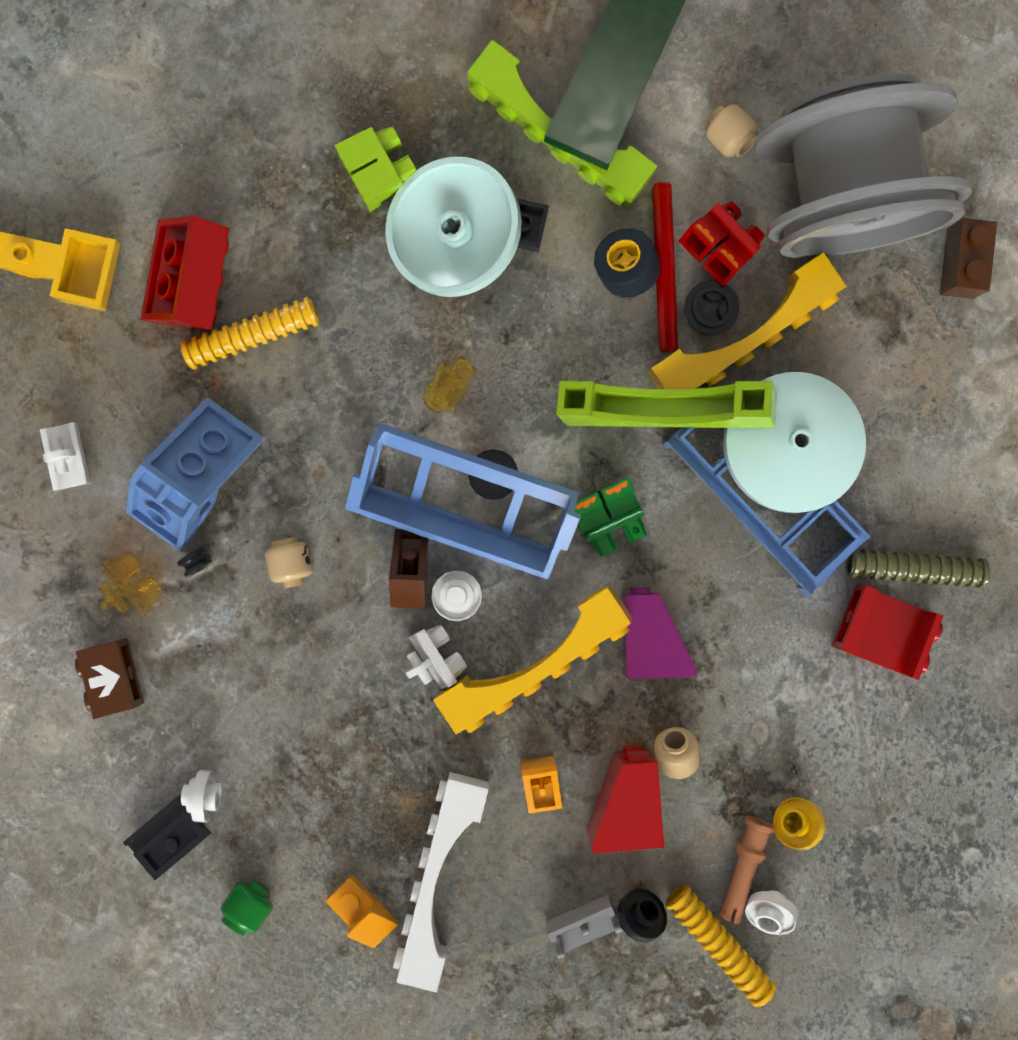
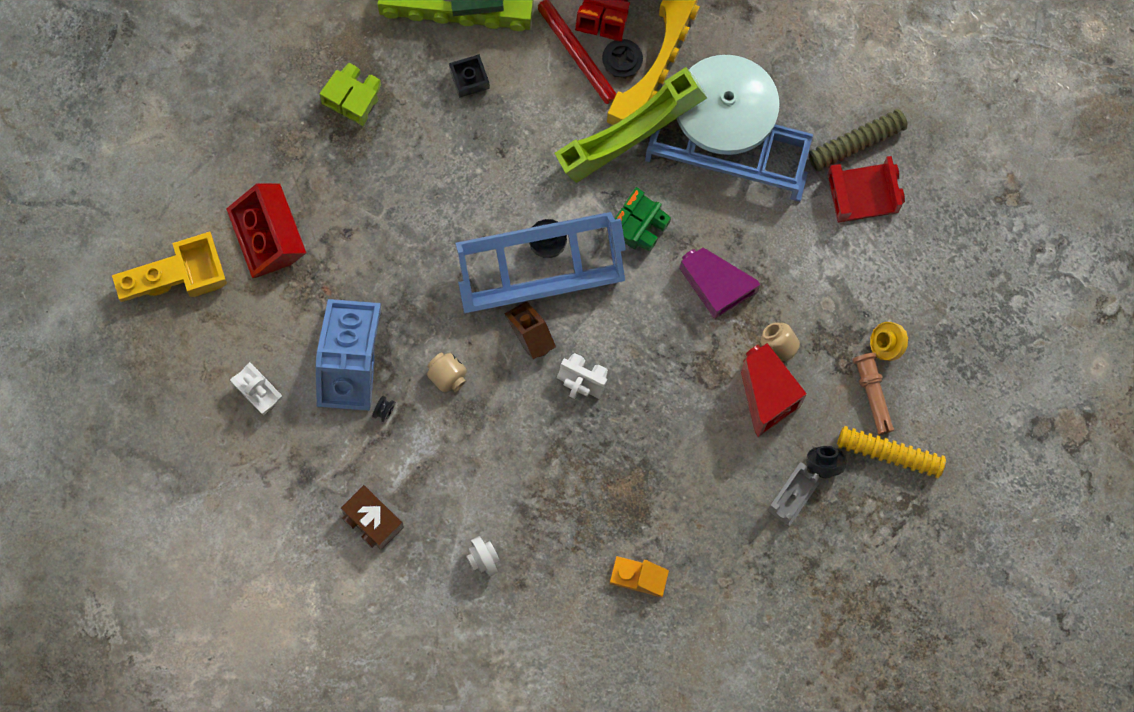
camera: 30 degrees left, 15 degrees down
clear yellow hips [98,552,163,616] -> none
black plate [123,795,211,880] -> none
yellow piece [180,296,319,370] -> none
green head [221,880,273,936] -> none
light aqua dish [385,156,522,297] -> none
white arch [393,772,489,993] -> none
clear yellow hips [423,356,477,413] -> none
white plate [431,570,482,621] -> none
yellow arch [433,583,633,735] -> none
light orange slope [520,755,562,814] -> none
black wheel [594,228,661,298] -> none
white plate [745,890,798,935] -> none

